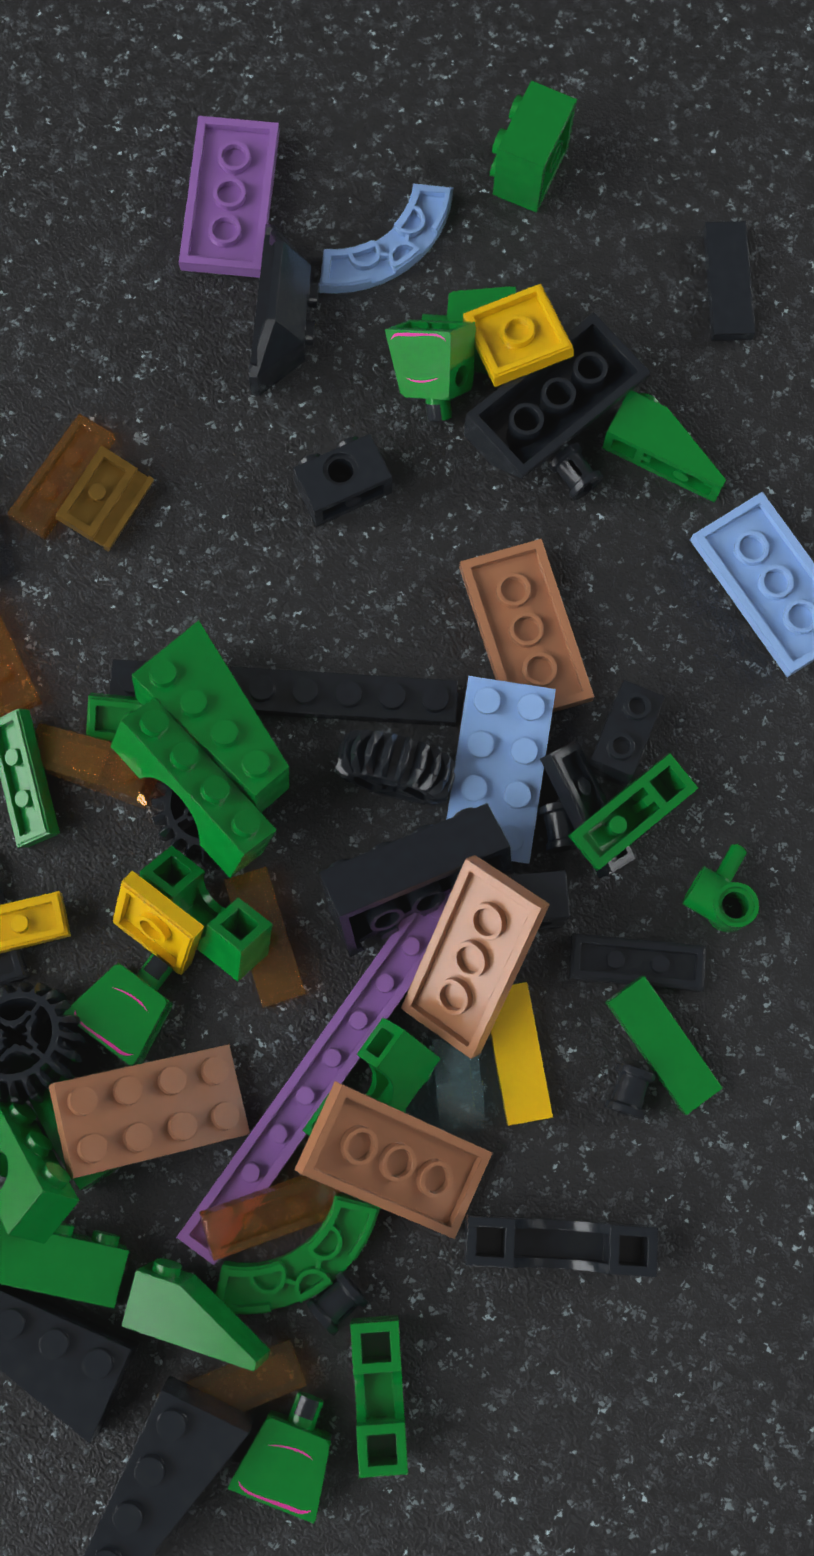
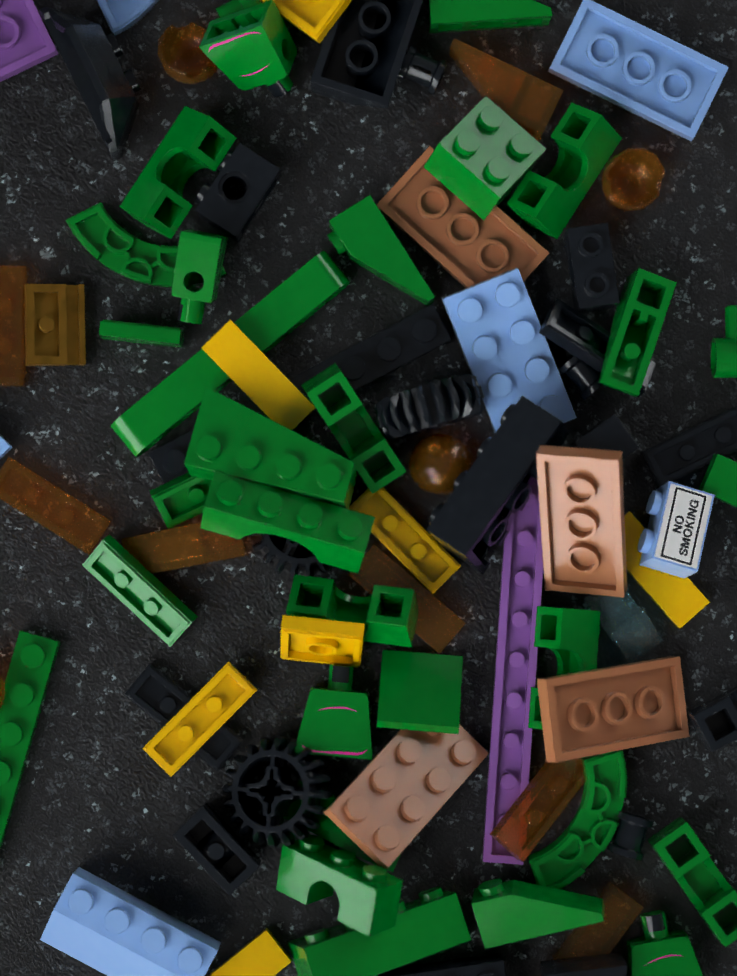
camera: 30 degrees left, 10 degrees up
none -> green tile [65,202,227,287]
none -> green tile [99,319,184,348]
none -> green beam [110,251,350,458]
none -> green arch [119,106,236,239]
none -> clear orange hair [158,22,218,84]
none -> green torso [171,229,228,324]
none -> yellow tile [201,319,316,430]
none -> green arch [301,363,407,494]
none -> green slope [327,195,435,306]
none -> yellow tile [349,488,461,594]
none -> green tile [377,650,463,734]
none -> clear orange hair [409,434,473,495]
none -> green brick [424,96,546,220]
none -> clear orange slope [449,38,564,142]
none -> green arch [507,103,622,239]
none -> clear orange hair [602,147,665,212]
none -> brick [637,481,715,579]

